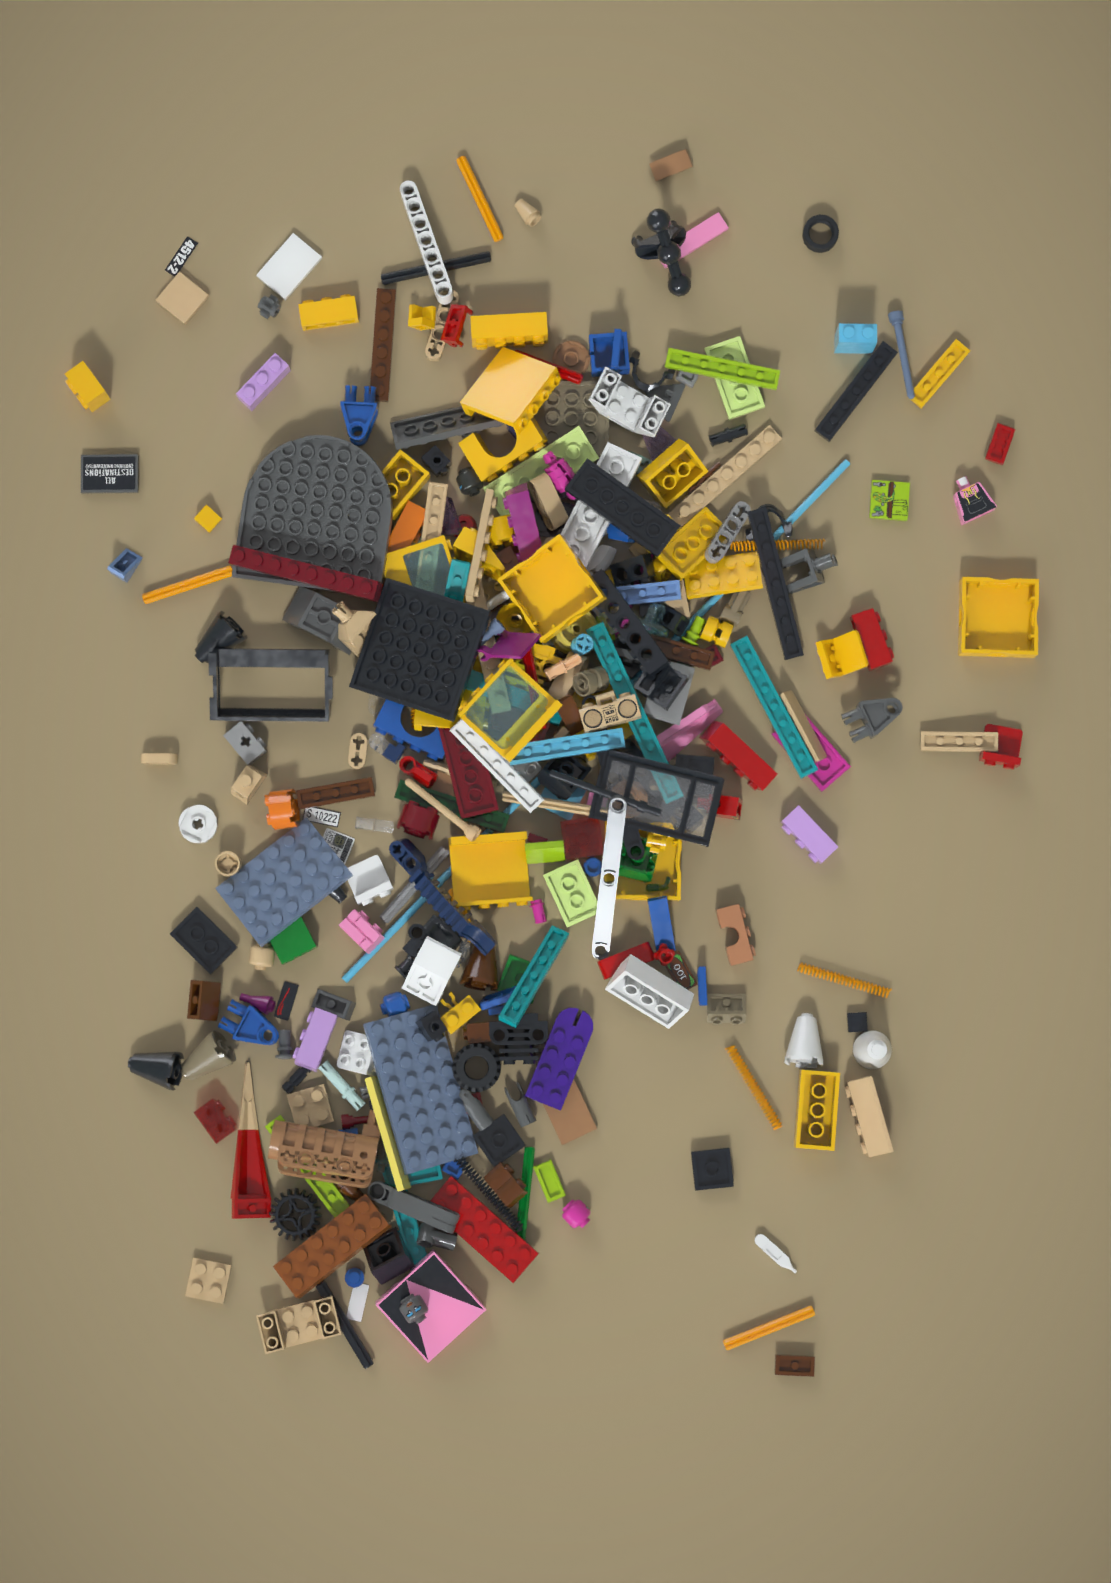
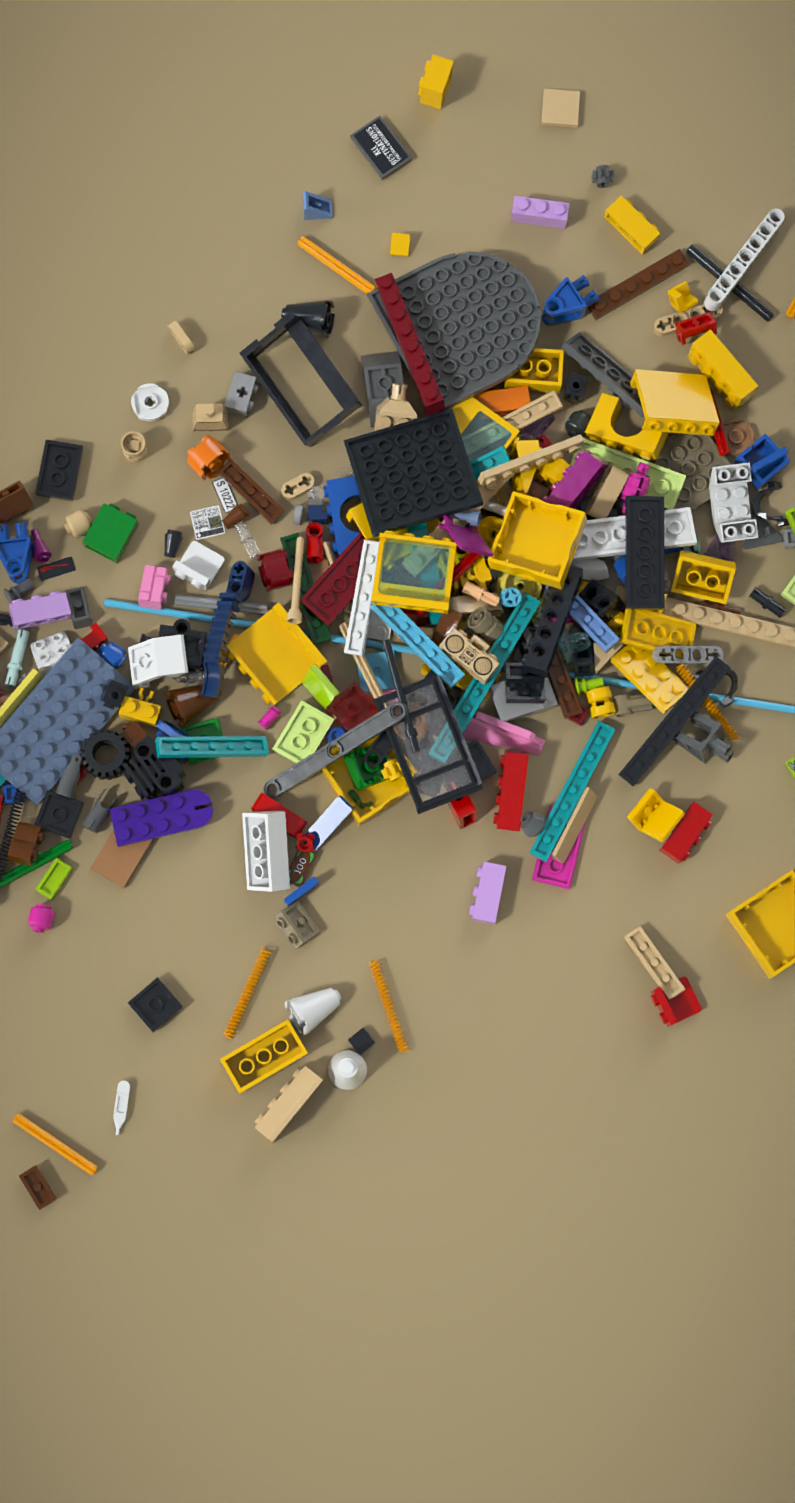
camera: 50 degrees right, 5 degrees down
black sticker [165,236,198,277] -> none
sand blue plate [215,817,353,947] -> none
white tile [256,233,322,301] -> none
black slope [537,755,592,800] -> none
nougat arch [715,904,756,966] -> none
dark grey piece [841,698,903,743] -> none
none -> red leg [80,623,109,651]
none -> reddish brown cone [221,503,250,529]
none -> light grey tile [293,504,304,526]
none -> dark grey cone [521,812,545,837]

